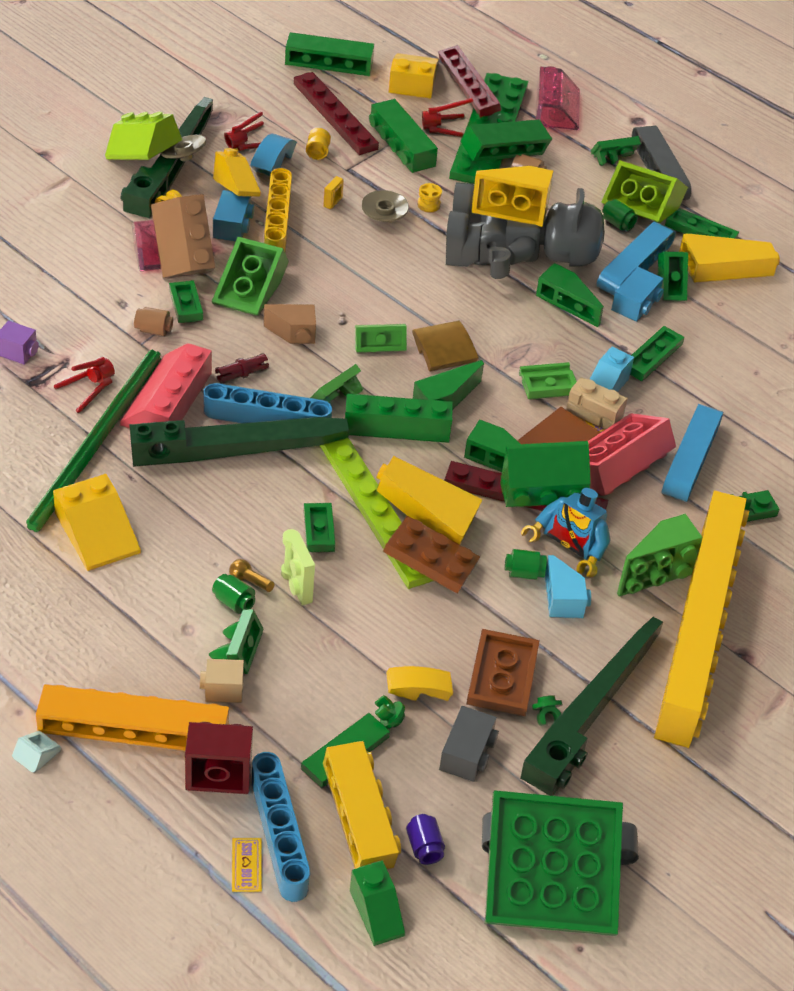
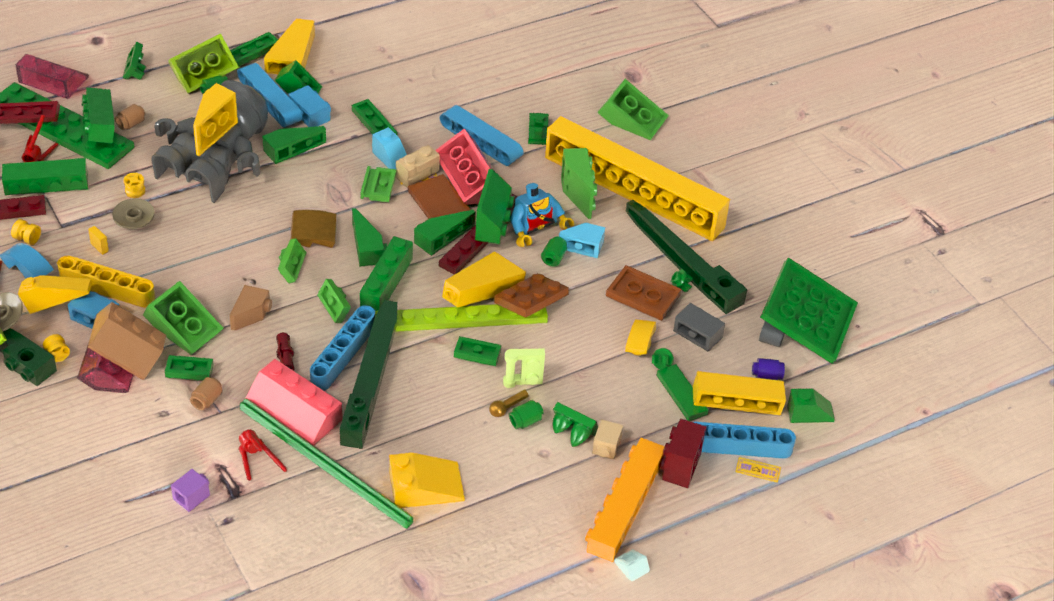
camera: 70 degrees left, 0 degrees up
dark grey beam [632,125,692,200] -> none

